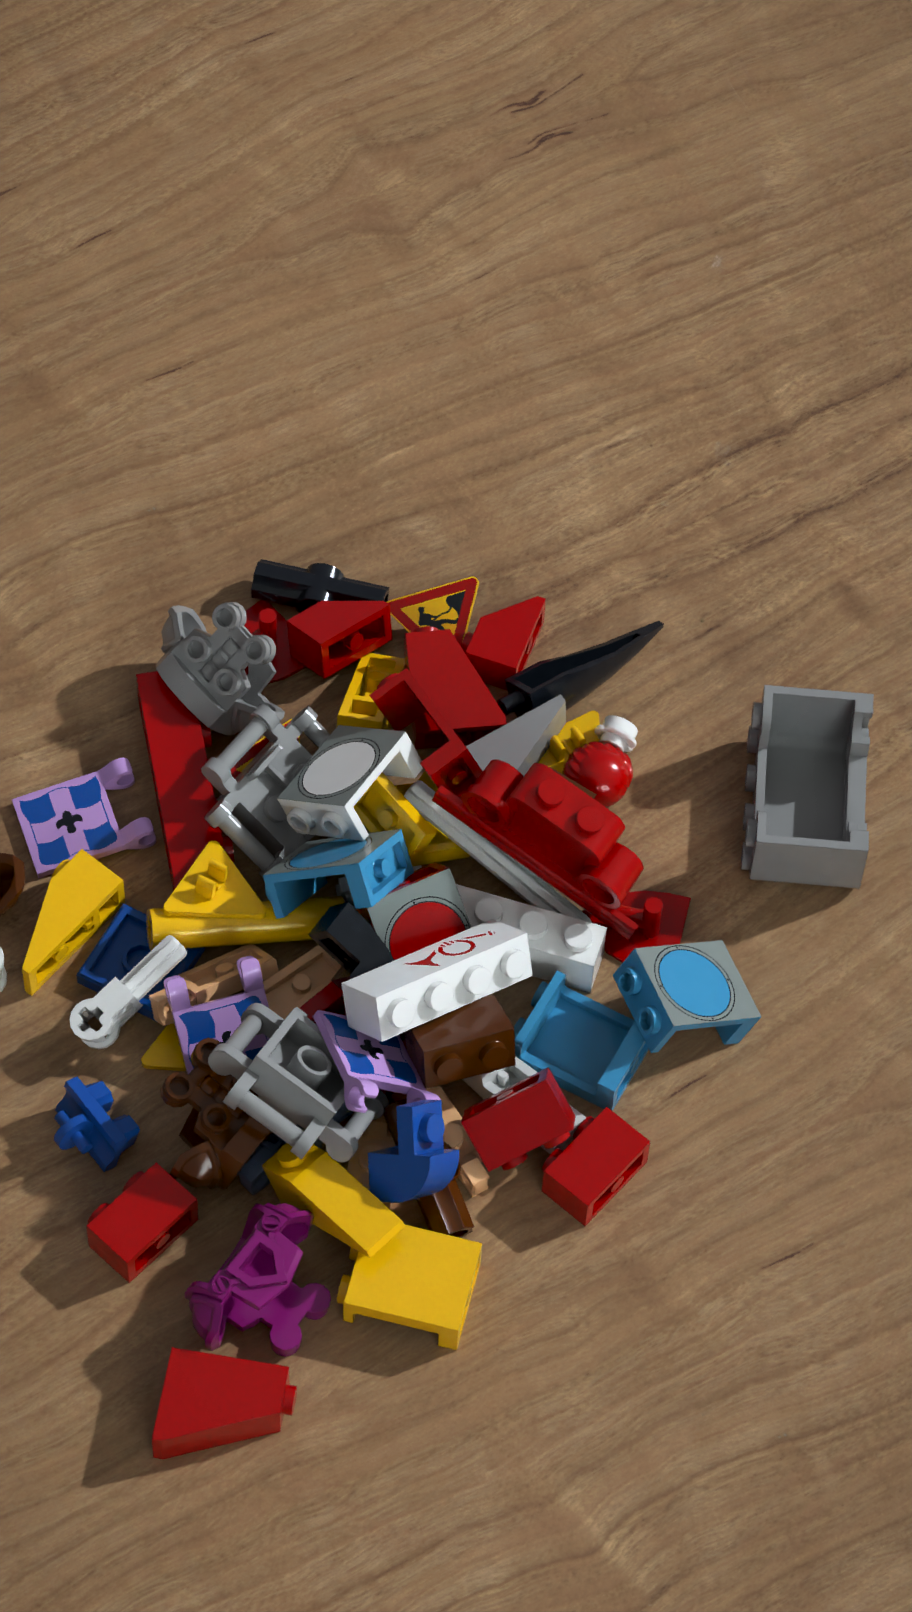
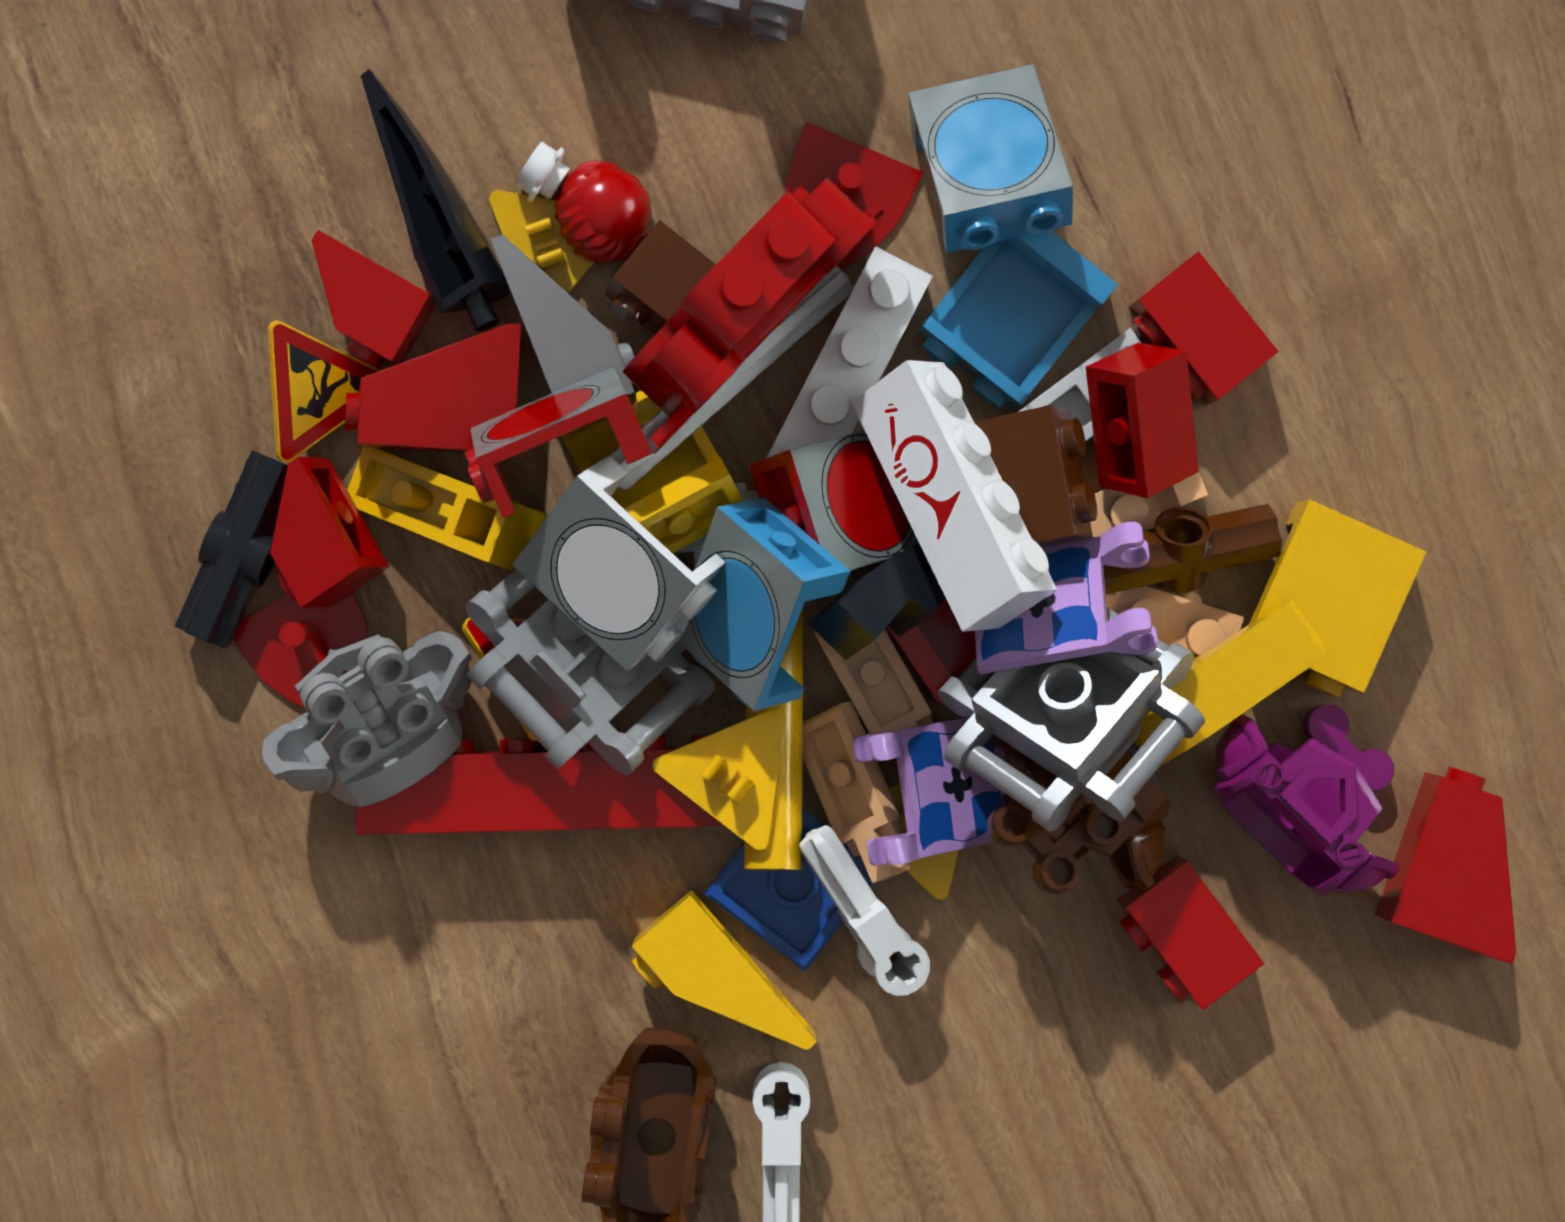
camera: 75 degrees left, 30 degrees up
lavender flag [12,757,156,878] -> none
blue hips [54,1076,140,1172] -> none
blue brick [368,1099,459,1203] -> none

